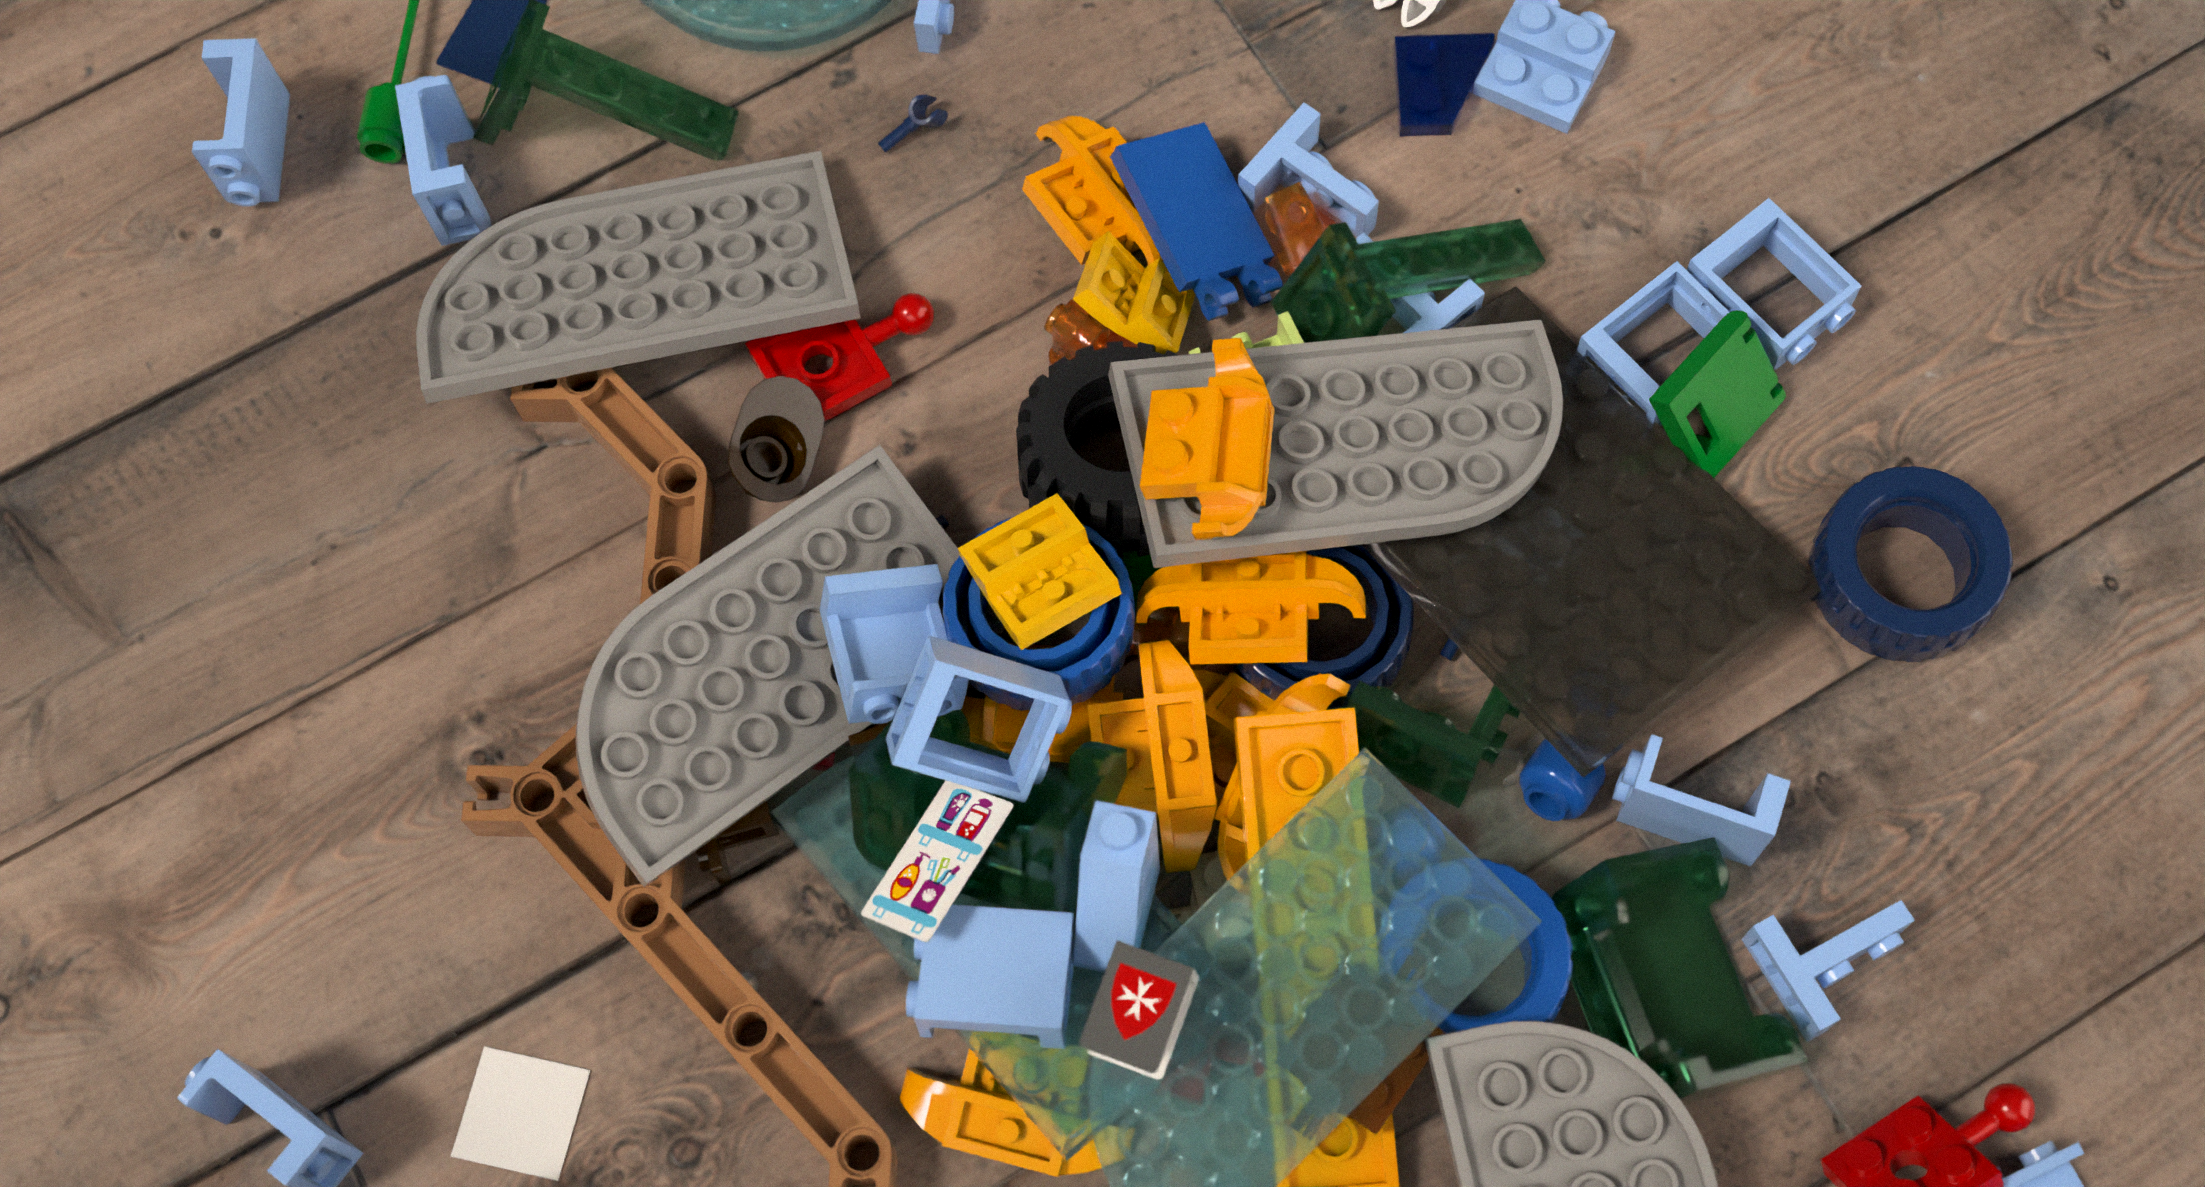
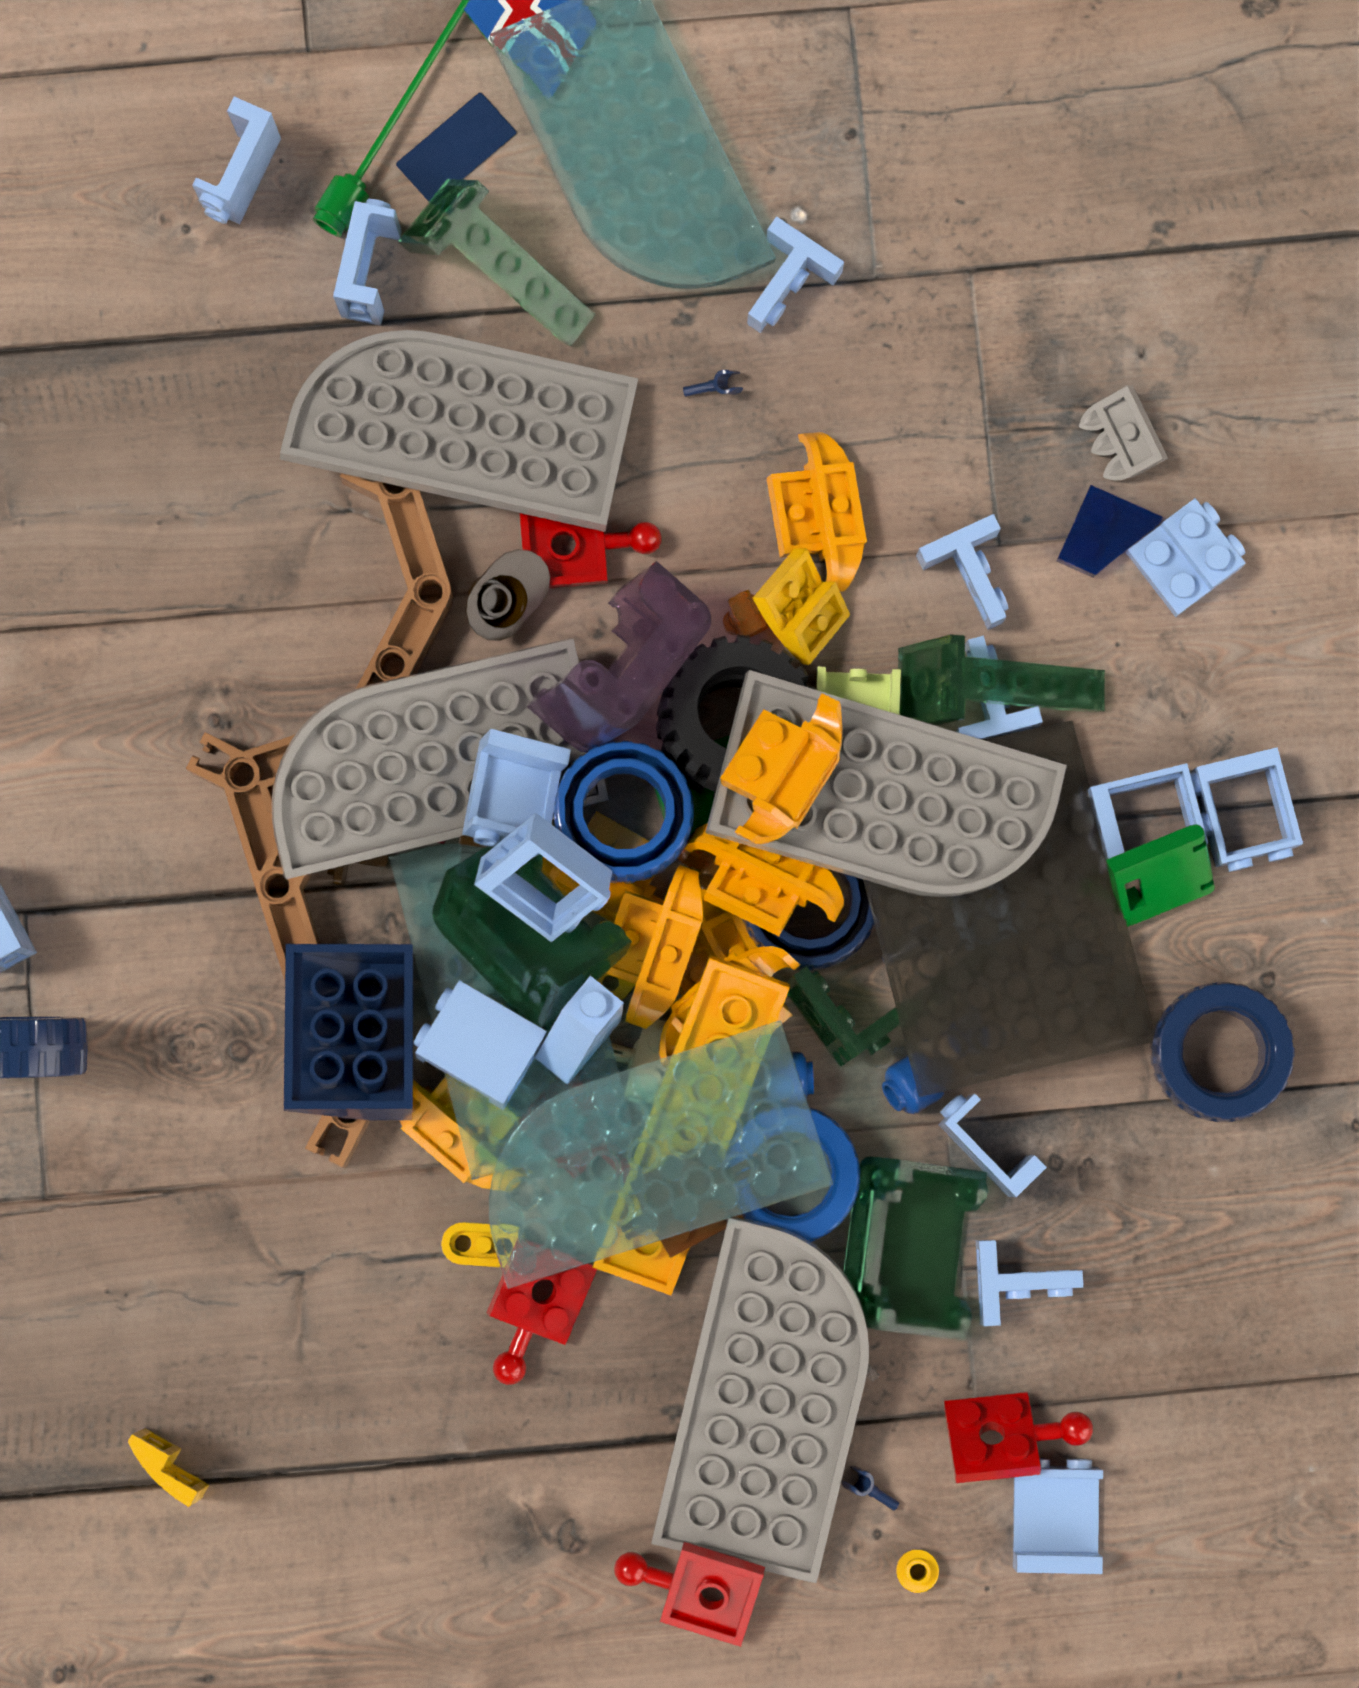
camera: 20 degrees right, 15 degrees up
white sticker [451,1046,590,1181] -> none
sticker [861,780,1013,942] -> none
yellow slope [958,493,1122,650] -> none
piece [1080,940,1199,1080] -> none
blue tile [1110,122,1283,321] -> none
clear orange plate [1265,181,1343,276] -> none
none -> dark blue slope [284,944,413,1121]
none -> clear purple windscreen [527,561,712,753]

